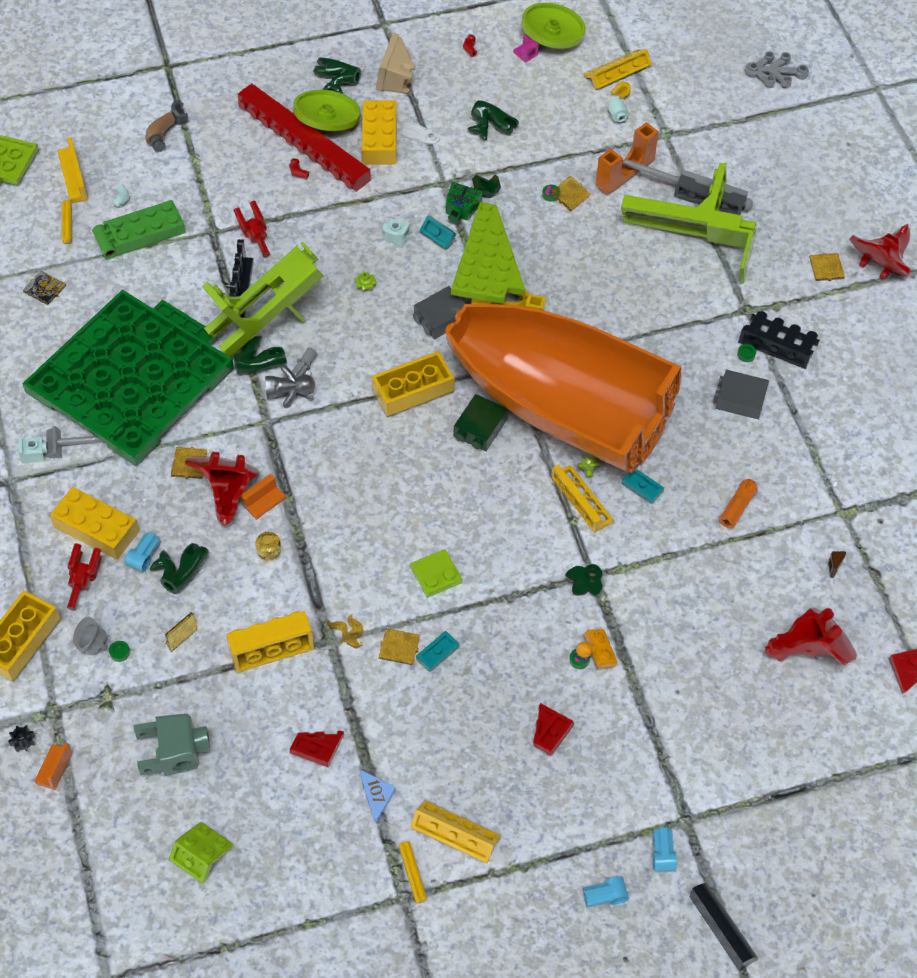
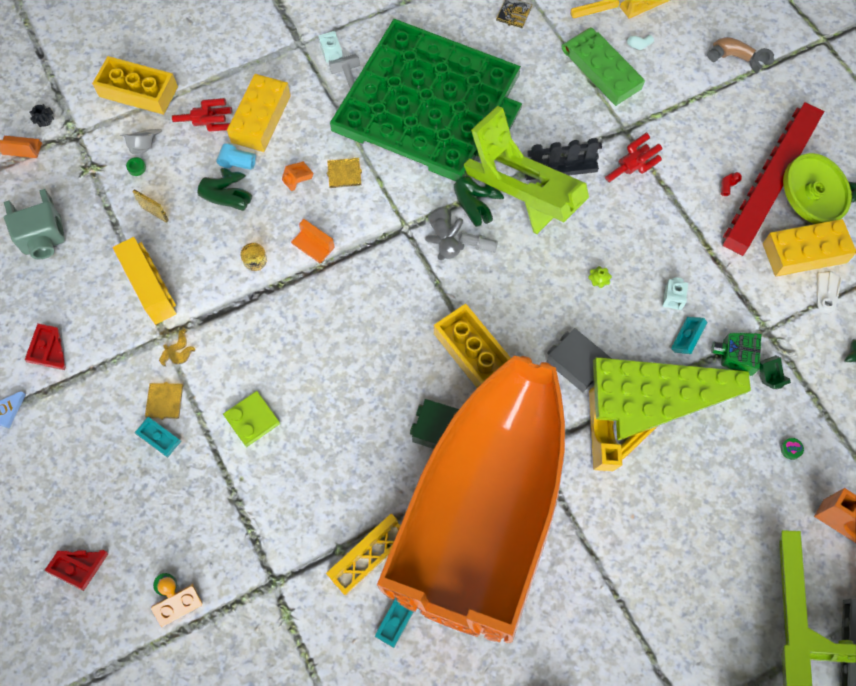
camera: 80 degrees right, 10 degrees up
red animal [185,451,259,526] -> none
clear yellow piece [551,175,591,211] -> none
dark green plate [565,564,603,596] -> none
none -> orange bracket [282,161,314,191]

